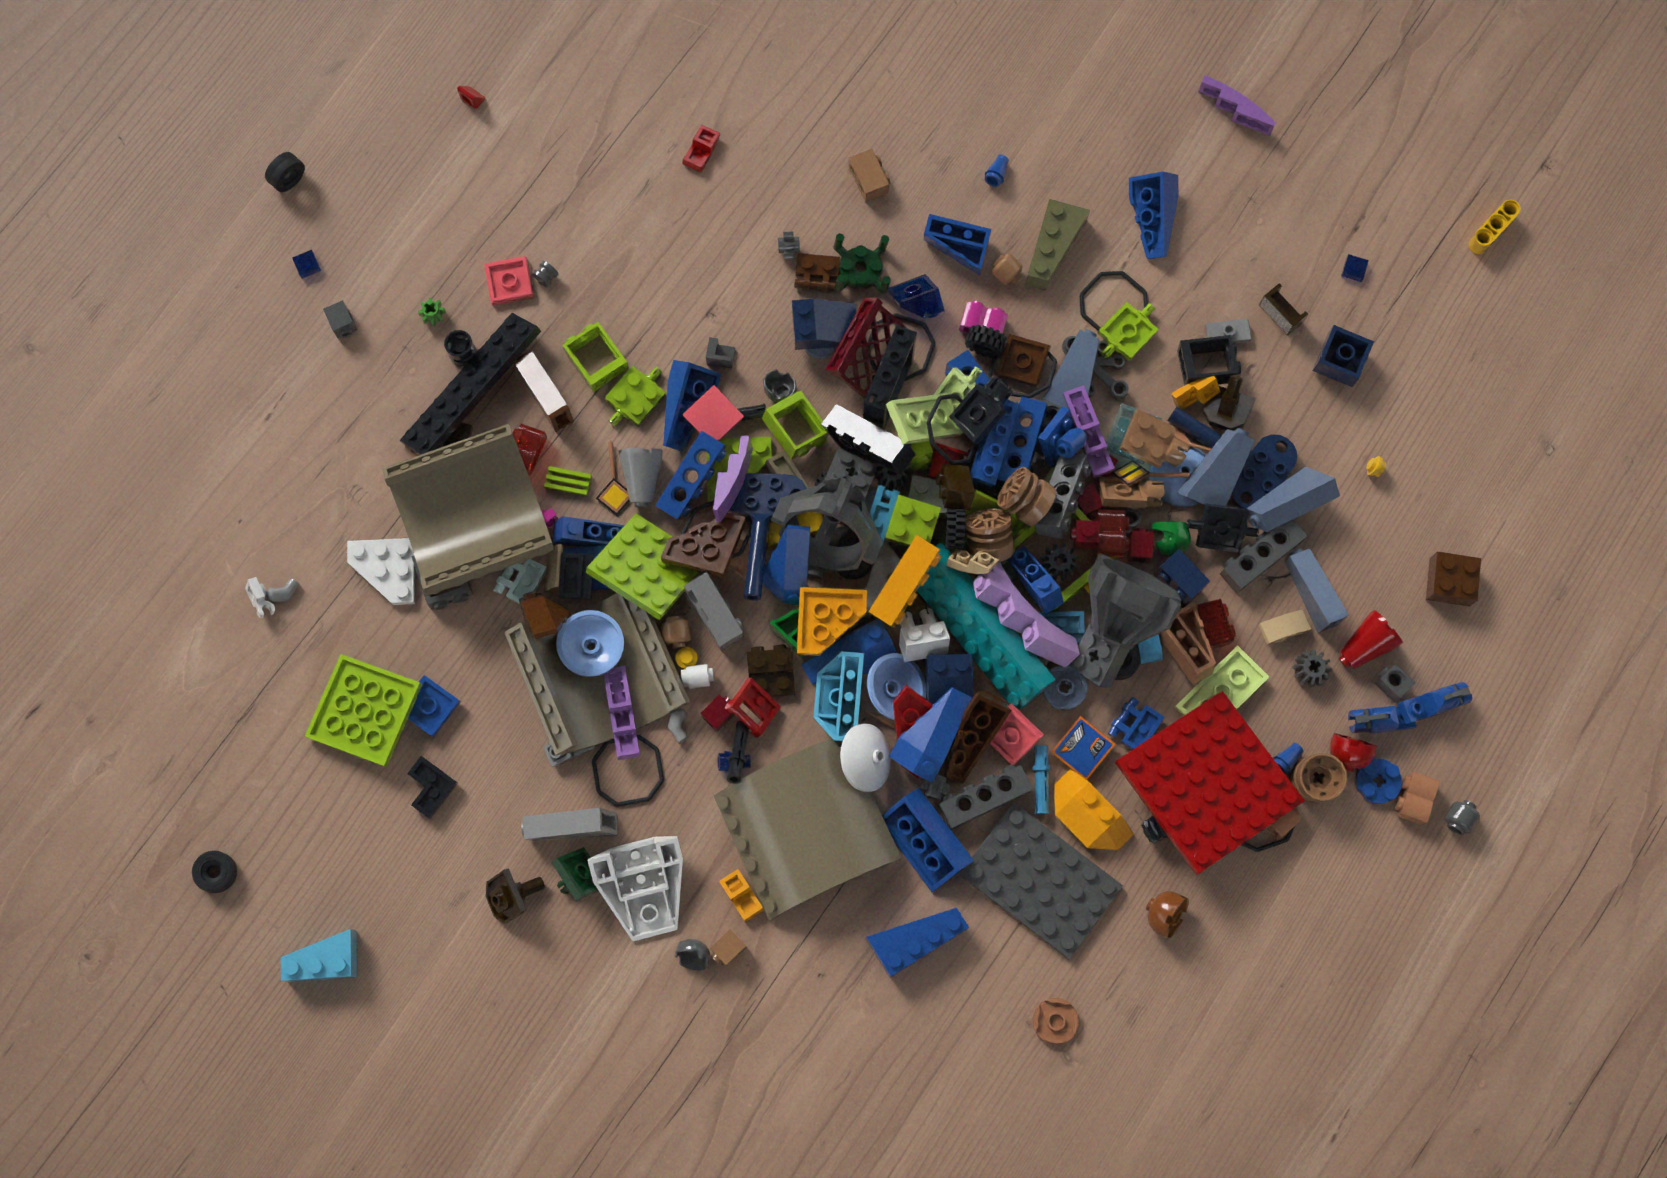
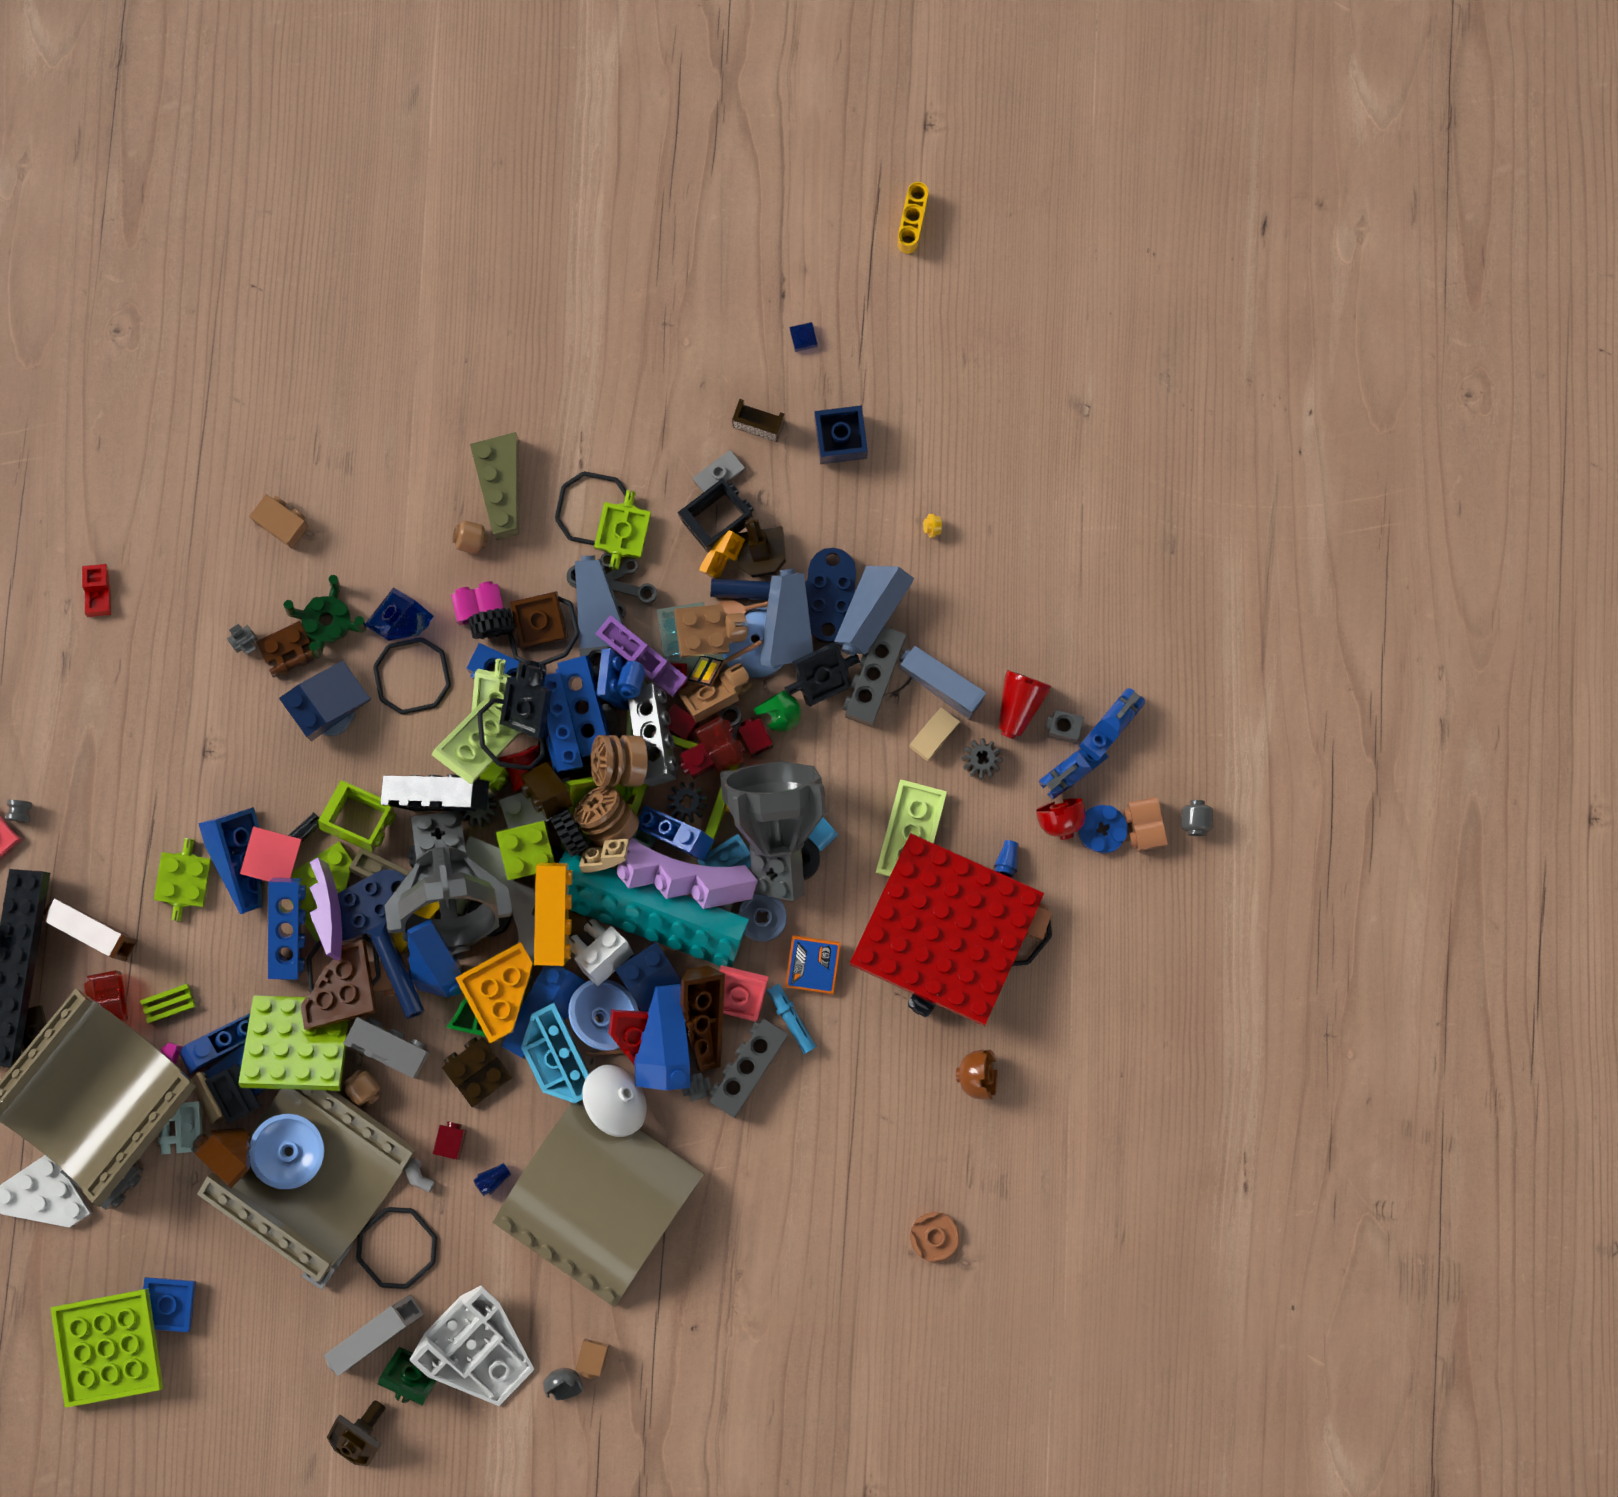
camera: 30 degrees left, 5 degrees up
black plate [407,756,458,819] -> none
lime window [562,322,629,392] -> none
piece [596,440,630,516] -> none
medium lavender slope [604,666,640,760] -> none
light grey cone [619,448,663,507] -> none
yellow plate [675,647,698,669] -> none
white brick [681,664,714,689] -> none
dark grey panel [706,337,735,369] -> none
light orange slope [719,869,764,923] -> none
red plate [725,678,781,738] -> none
black pin [727,721,749,784] -> none
dark grey hair [763,369,797,402] -> none
dark red fence [825,298,906,399] -> none
black window [863,324,917,430] -> none
blue wedge [866,908,969,978] -> none
dark azure plate [869,485,900,549] -> none
blue slope [882,788,974,892] -> none
blue wedge [924,214,991,276] -> none
dark grey plate [959,802,1123,959] -> none
blue cone [985,155,1009,187] -> none
light orange wedge [1054,769,1134,850] -> none
blue plate [1108,697,1164,750] -> none
blue wedge [1129,171,1179,259] -> none
dark blue brick [1154,549,1210,608] -> none
nougat wedge [1159,601,1216,685] -> none
clear red brick [1197,599,1236,650] -> none
medium lavender slope [1198,75,1276,135] -> none
medium nougat wheel [1291,753,1347,803] -> none
reddish brown brick [1426,551,1481,607] -> none

